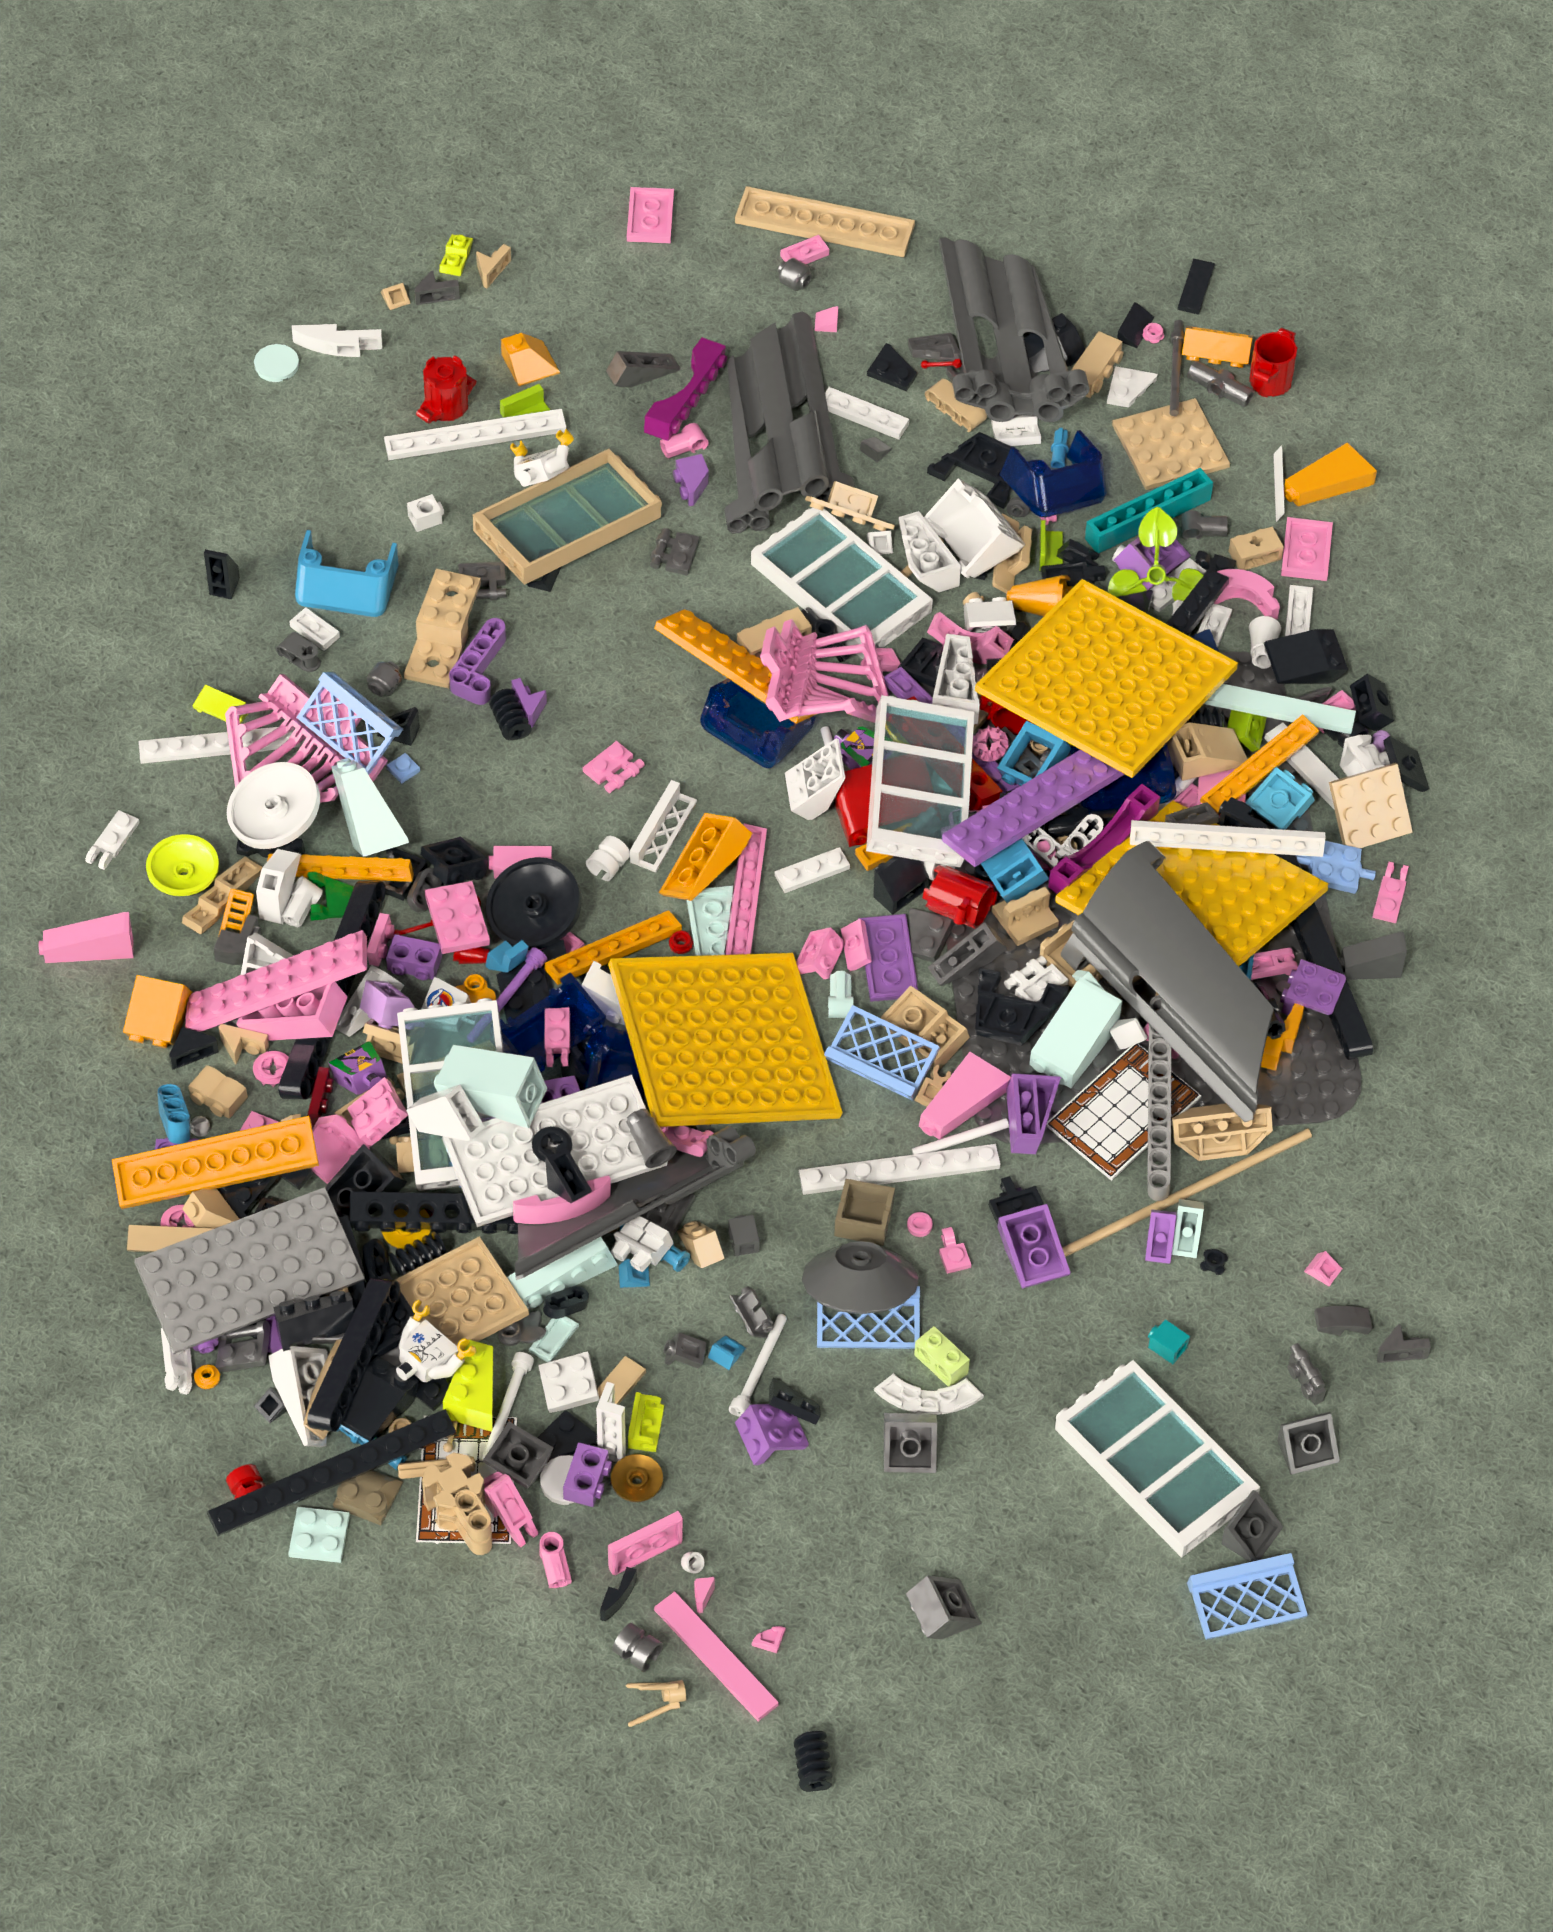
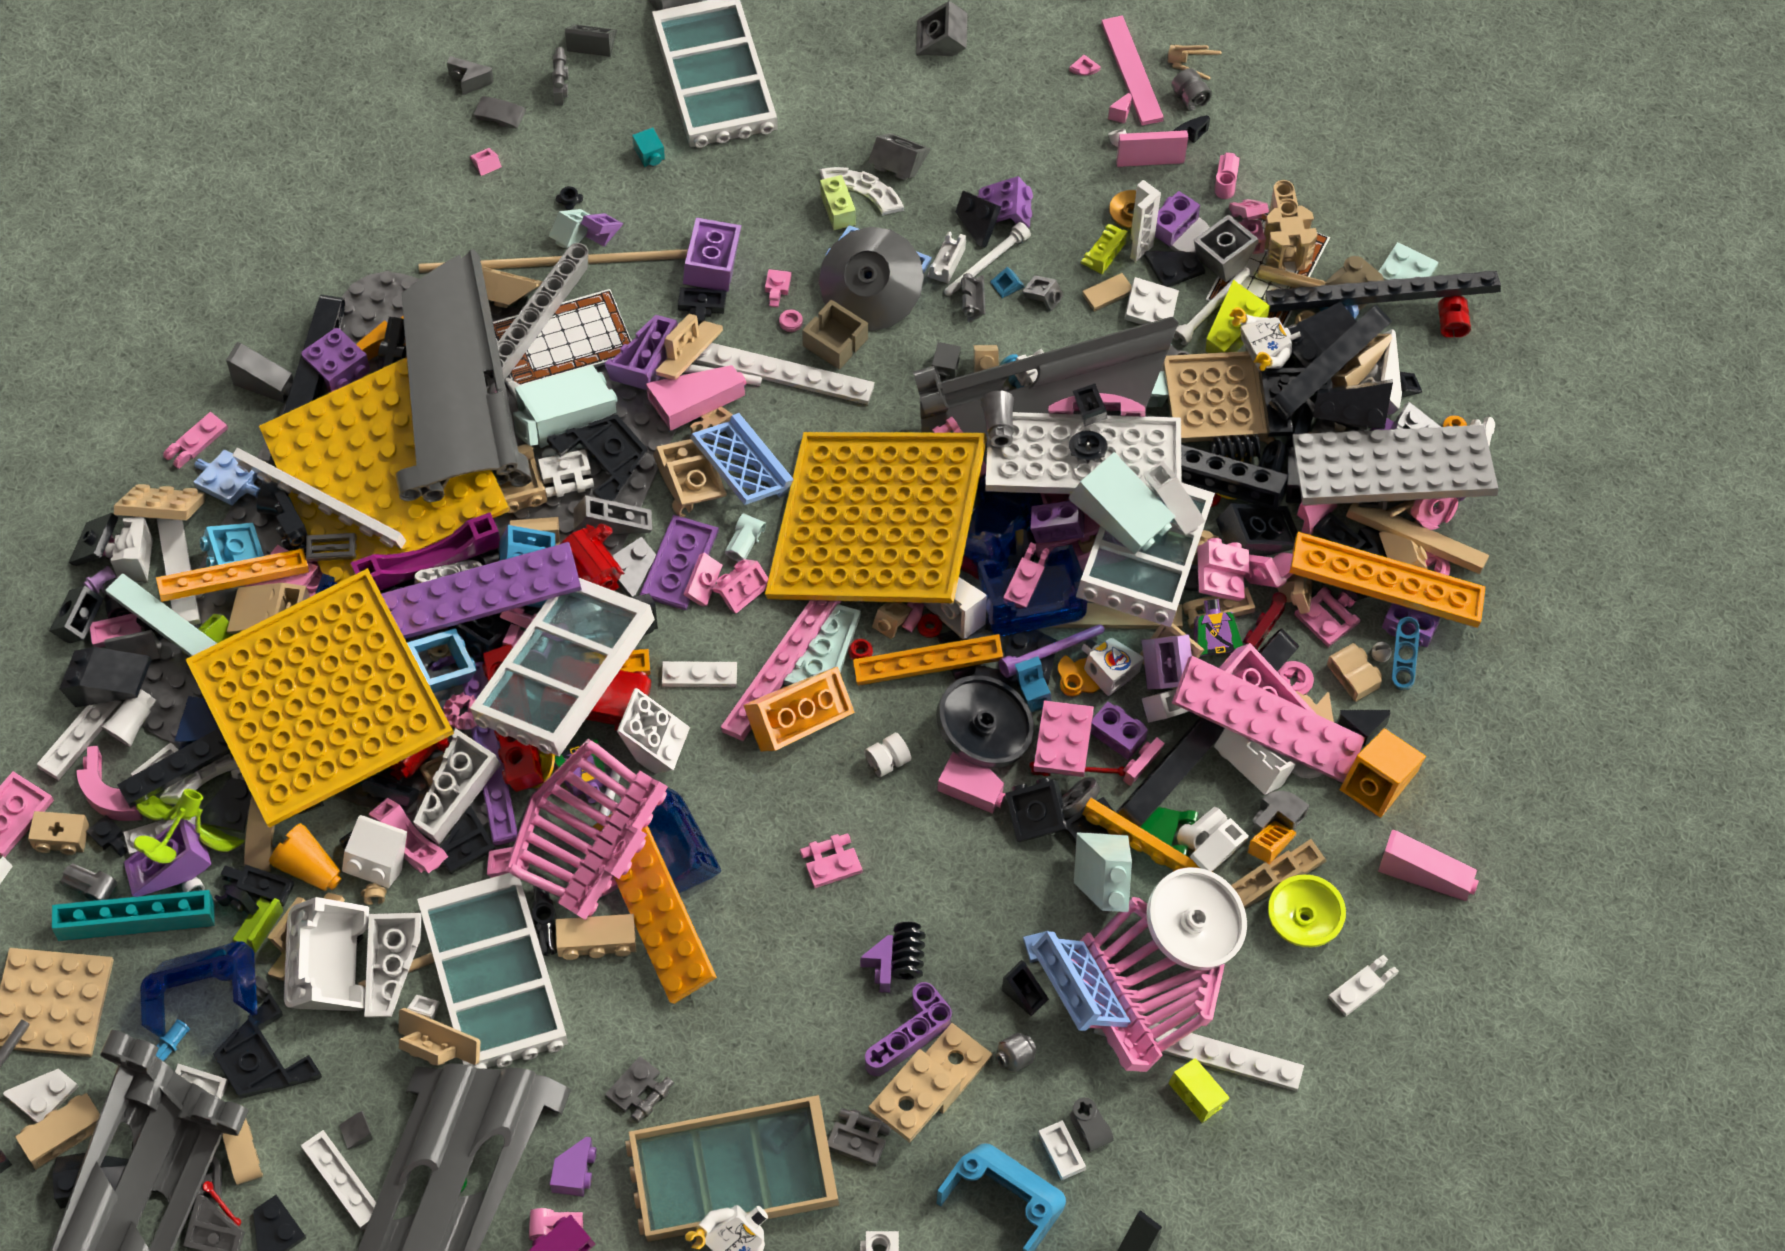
camera: 155 degrees left, 5 degrees up
white fence [630,780,697,872] -> none
none -> tan bracket [656,314,723,380]
none -> white hinge [927,232,966,284]

